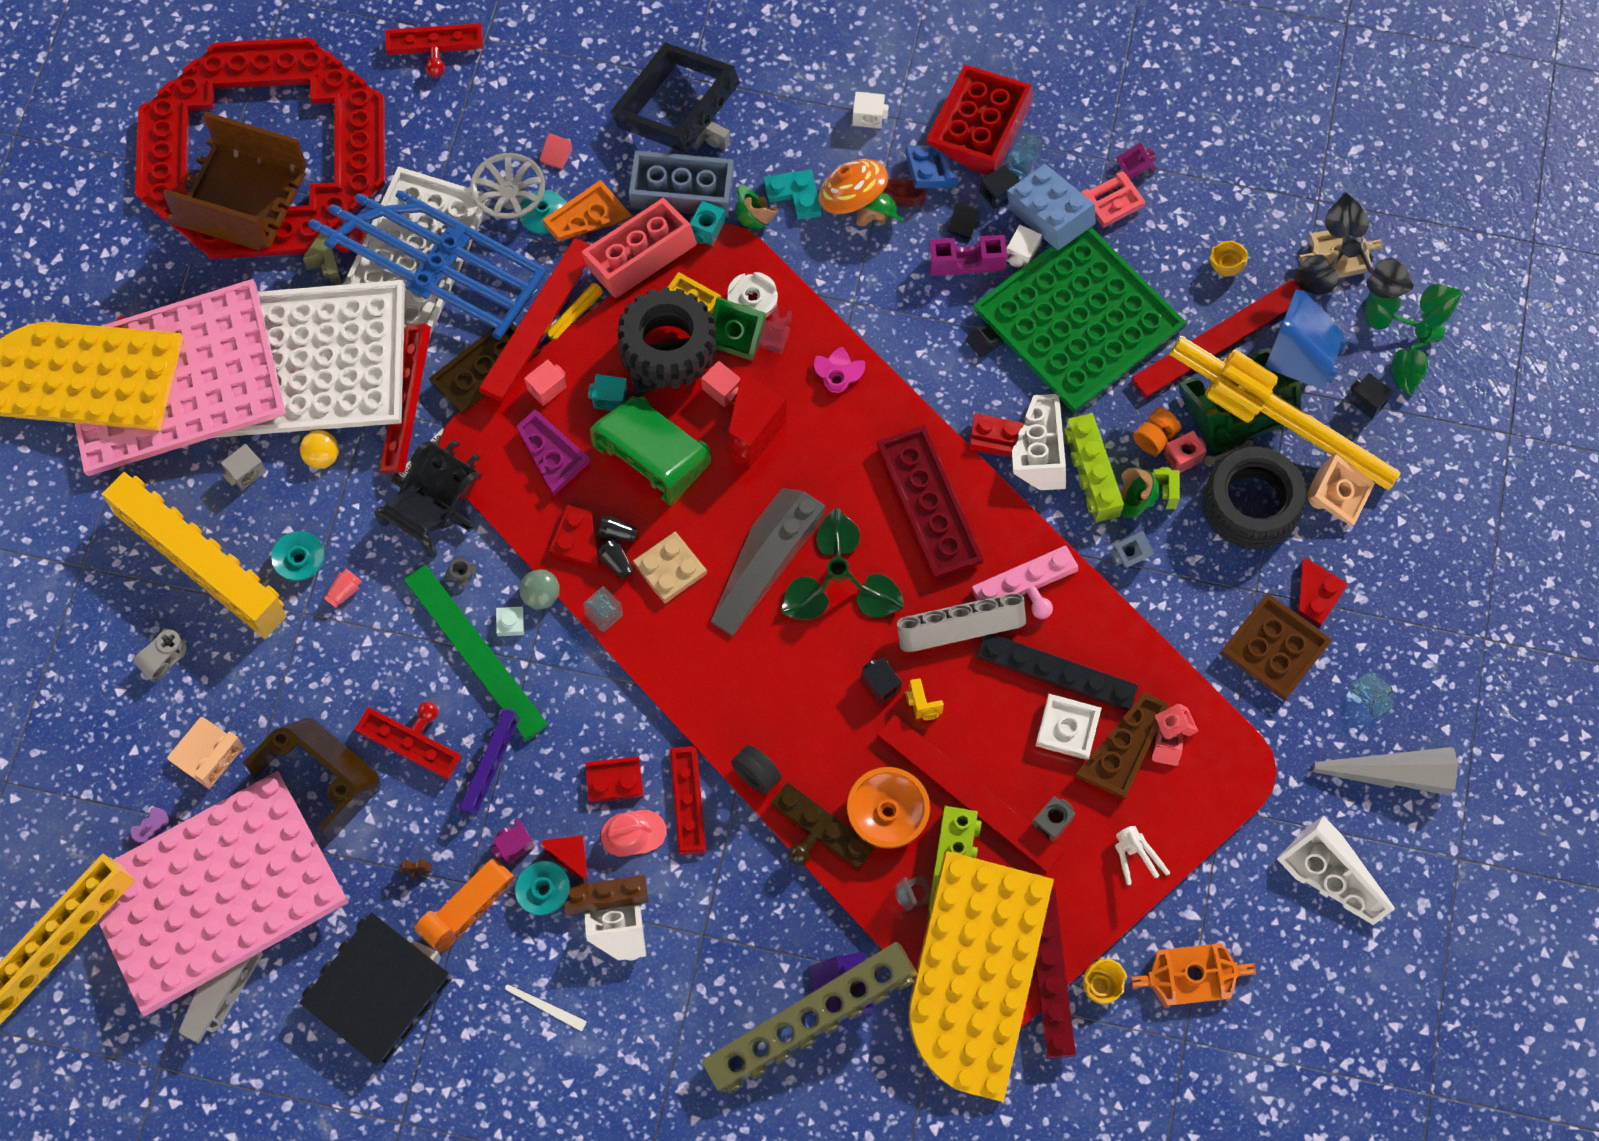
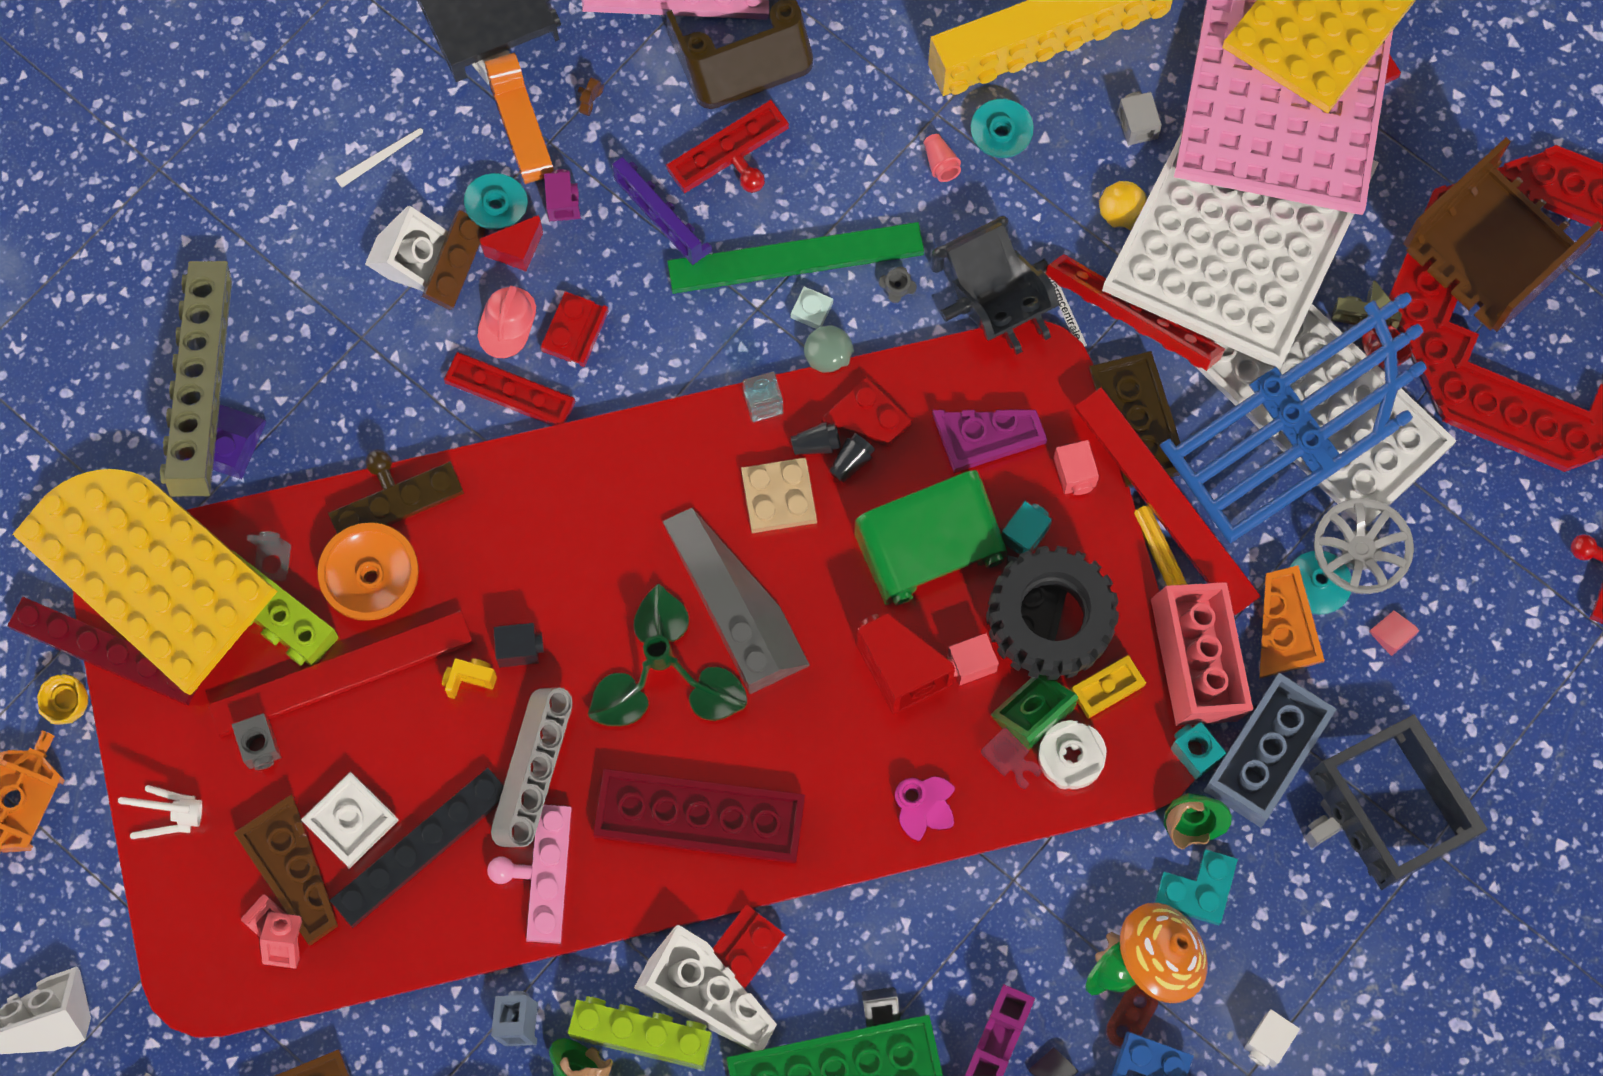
camera: 120 degrees right, 5 degrees up
black tyre [731,745,781,794] -> none

